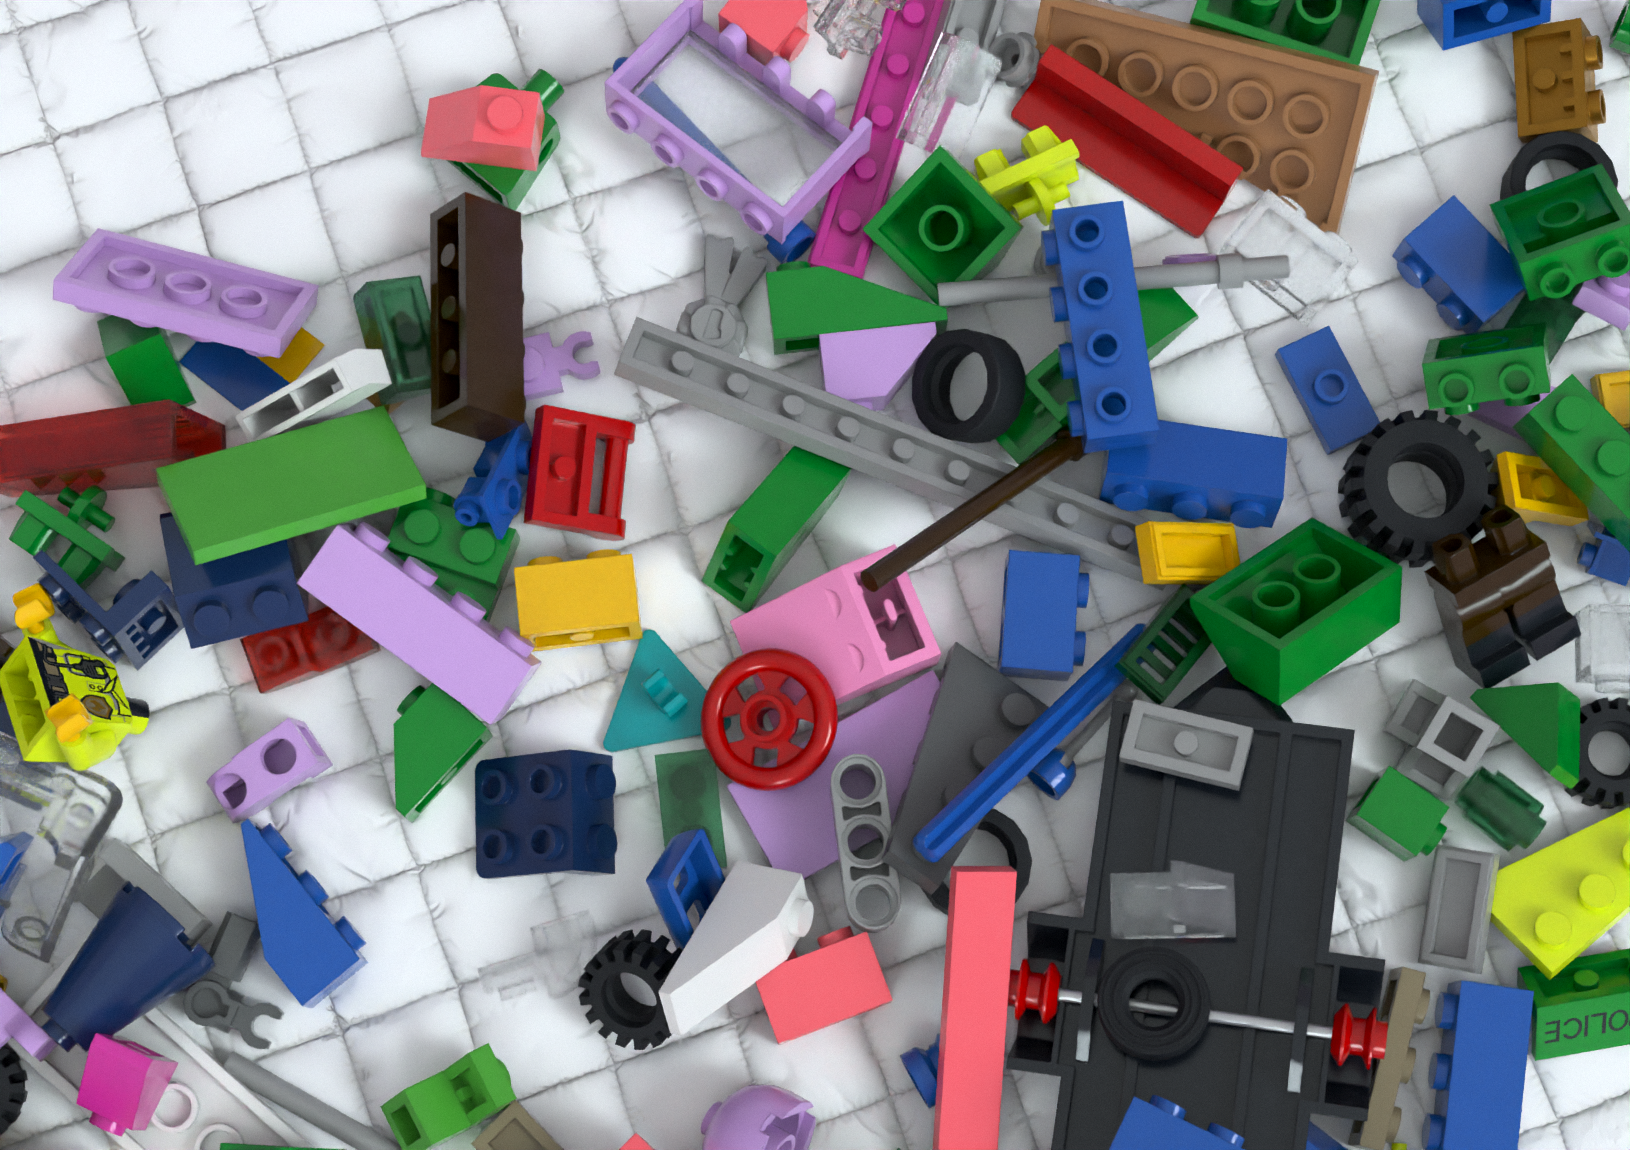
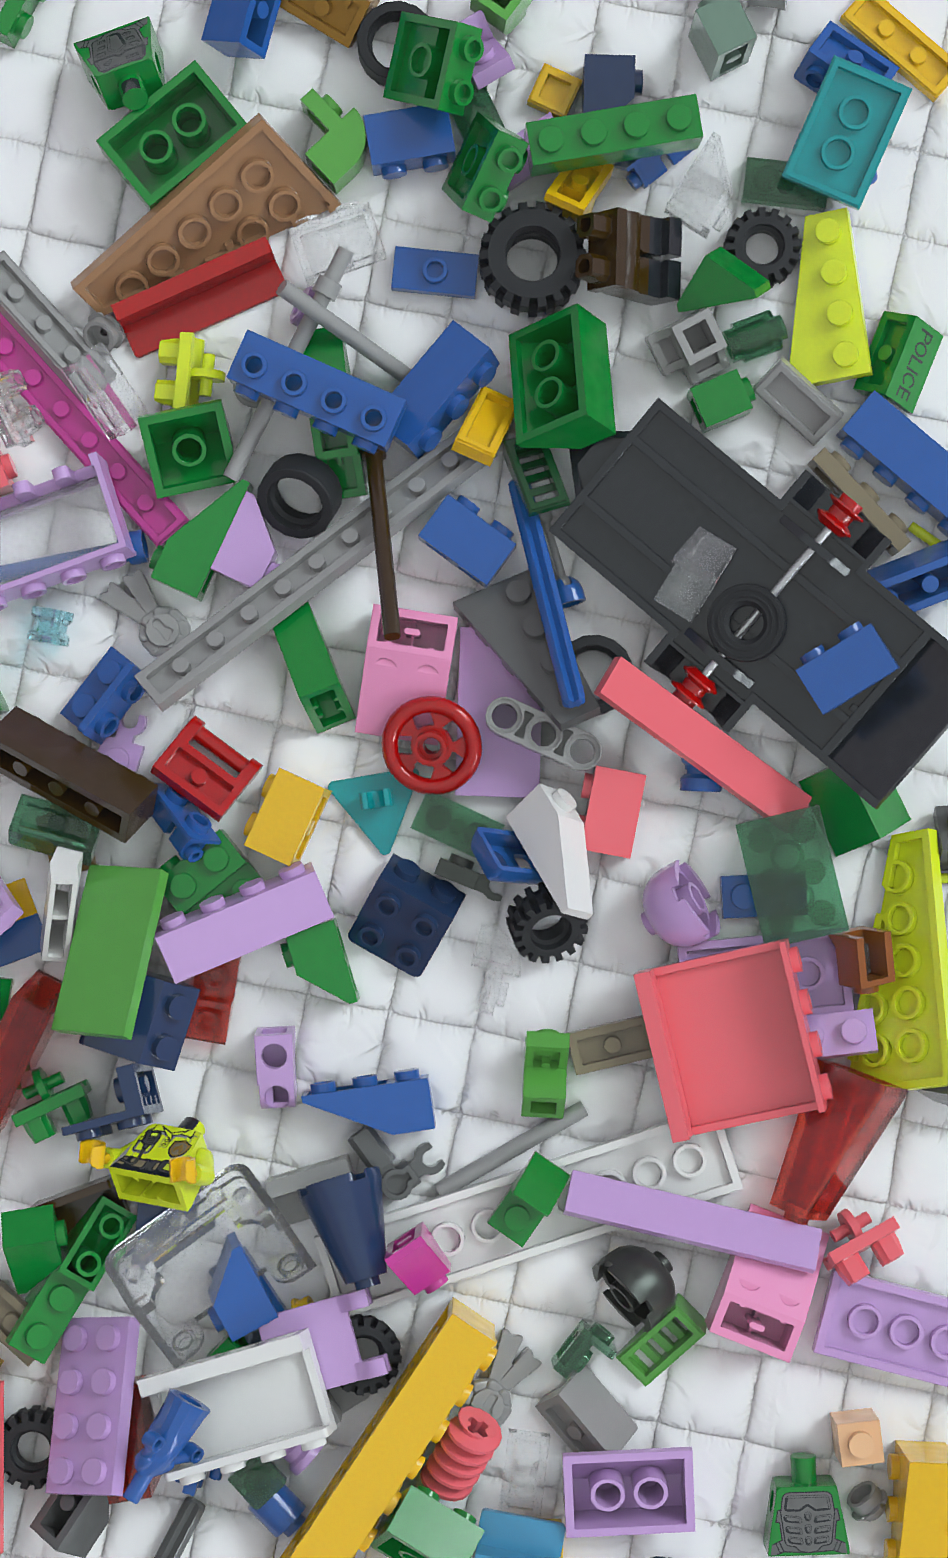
camera: 55 degrees left, 10 degrees up
light grey plate [1119,699,1254,791] -> none
none -> clear light blue wheel [27,606,74,647]
none -> blue bracket [60,646,145,745]
none -> light grey bar [276,280,411,382]
none -> bright green brick [300,88,367,195]
none -> pearl dark grey plate [434,853,503,901]

